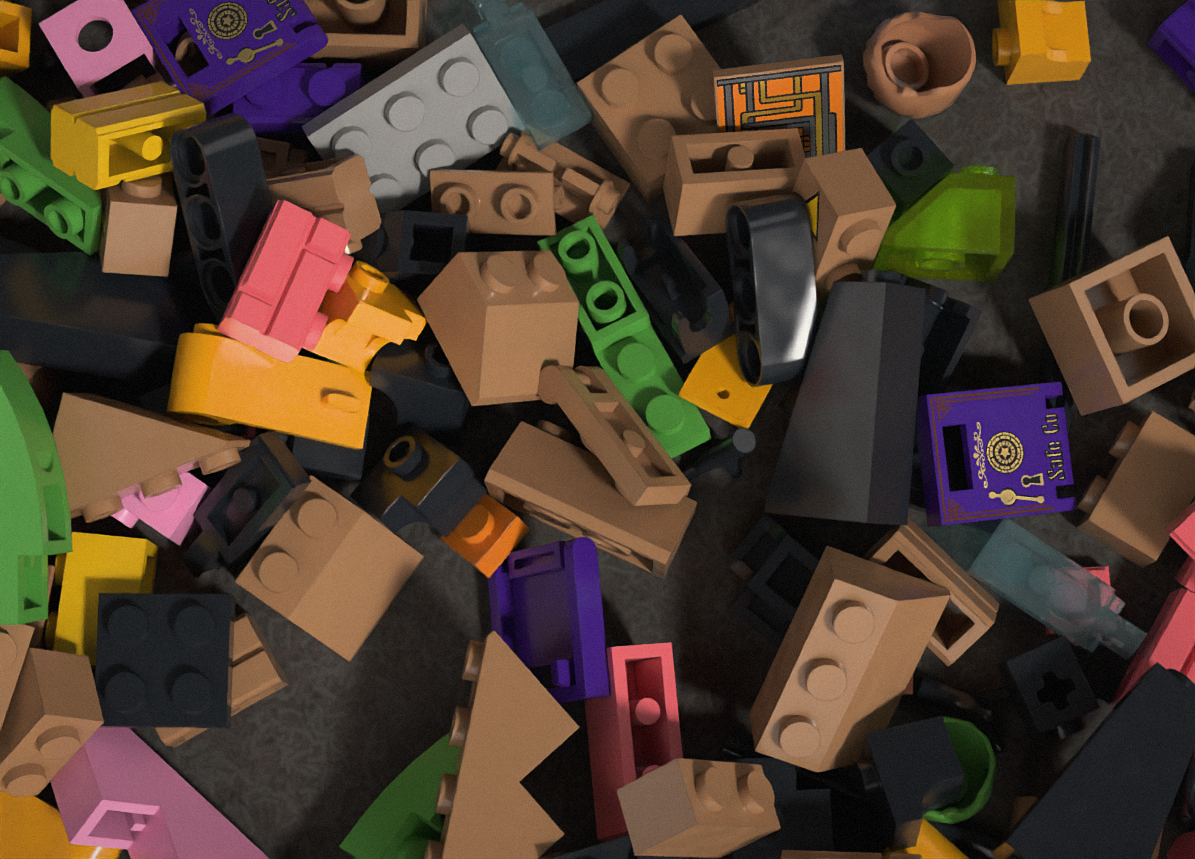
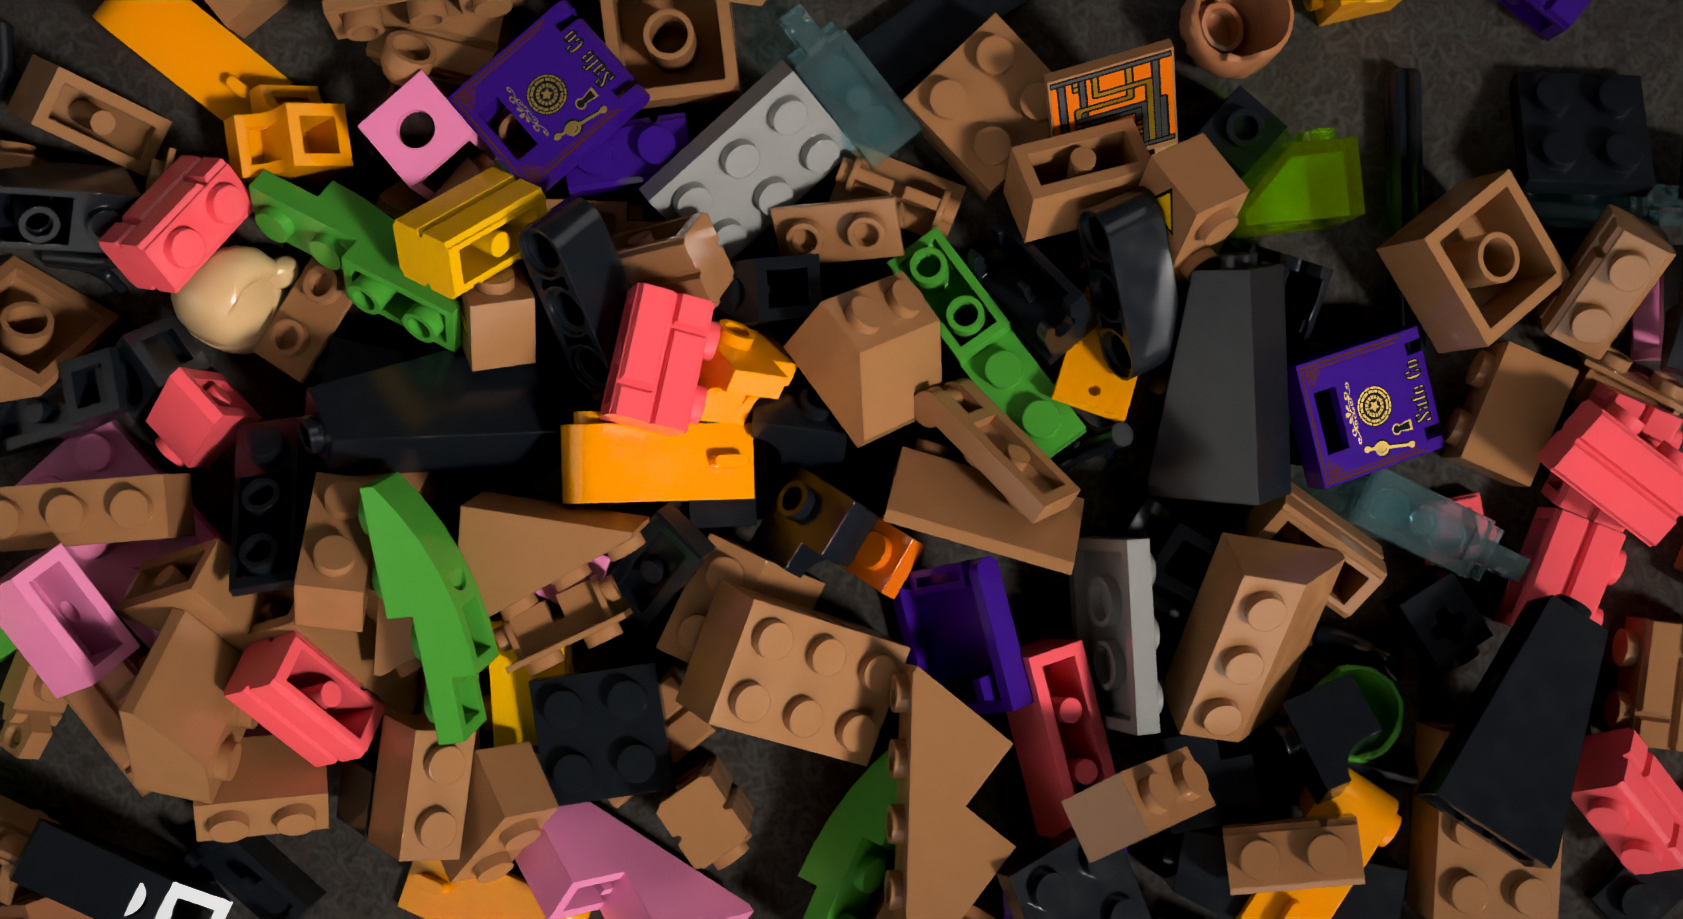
camera: 15 degrees left, 10 degrees up
none -> medium nougat hinge [494,574,633,676]
none -> medium nougat brick [656,756,754,870]
none -> medium nougat brick [675,580,911,766]
none -> light grey plate [1069,536,1164,736]

